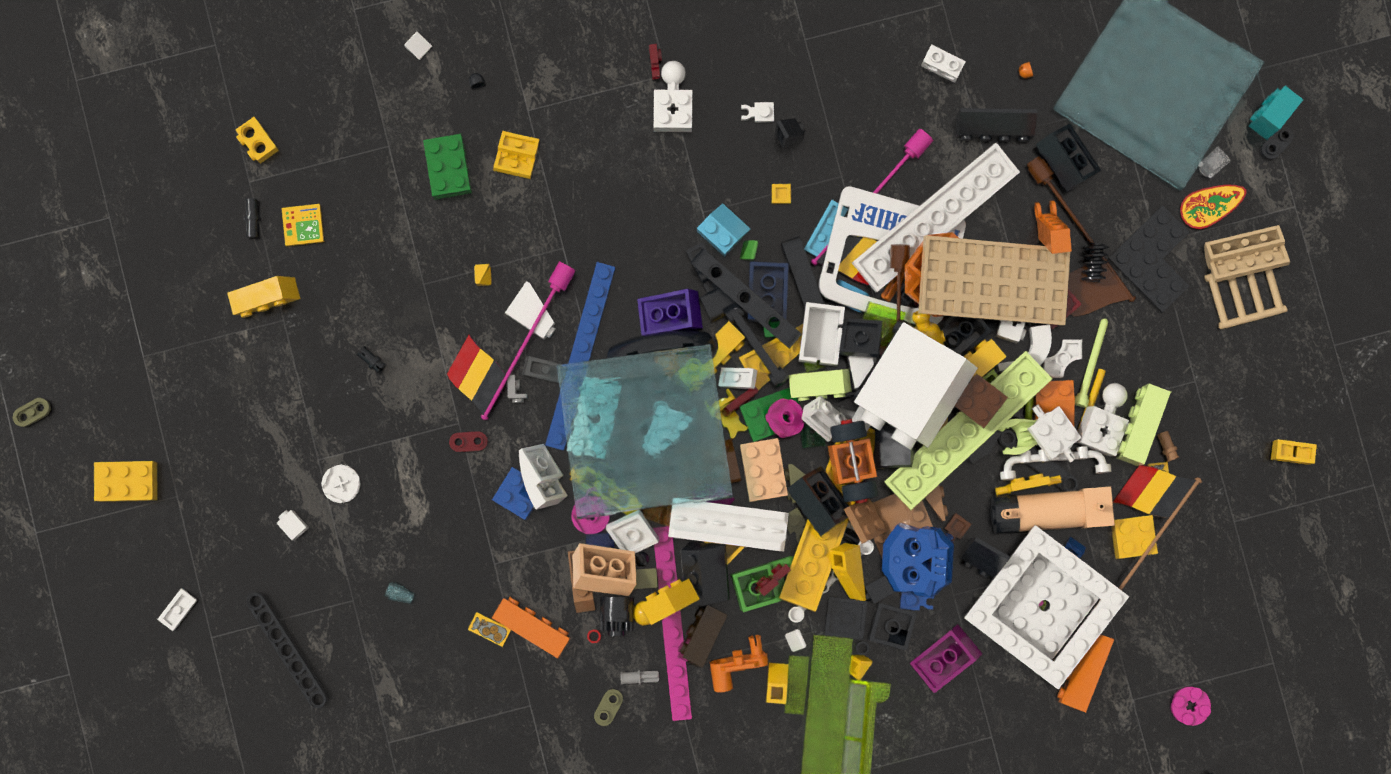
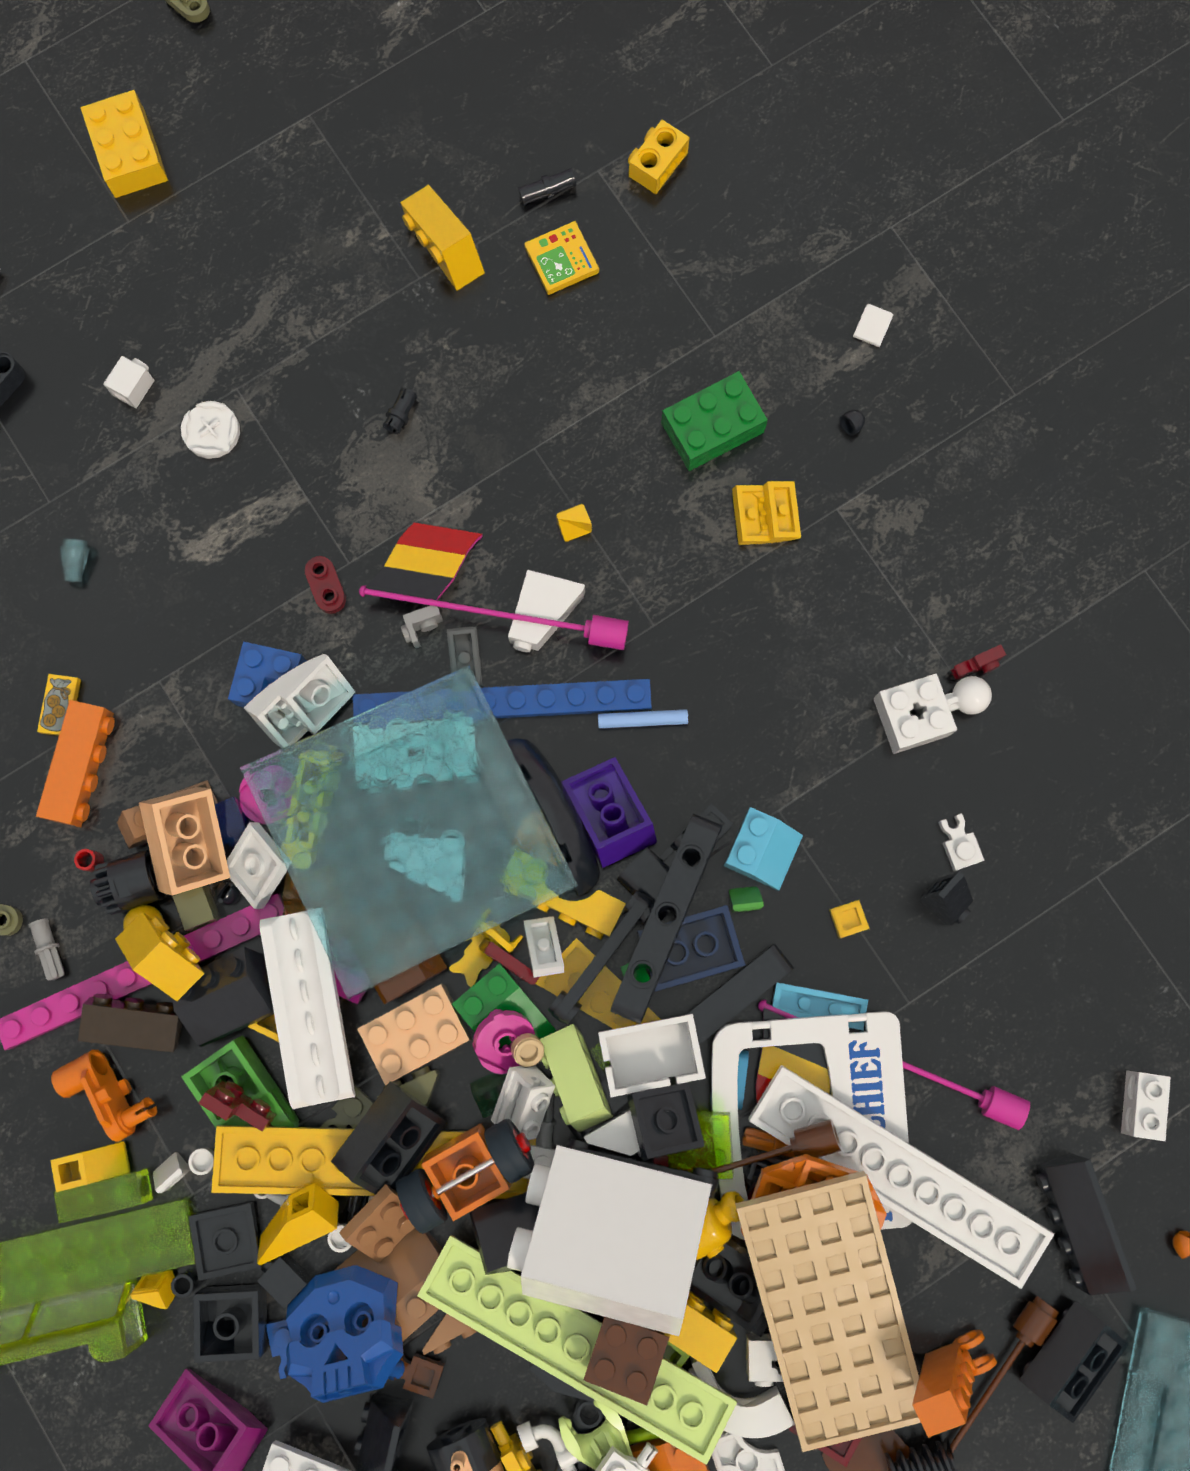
camera: 75 degrees right, 5 degrees down
none -> tan tile [511,1033,544,1067]
none -> light blue piece [598,709,688,729]

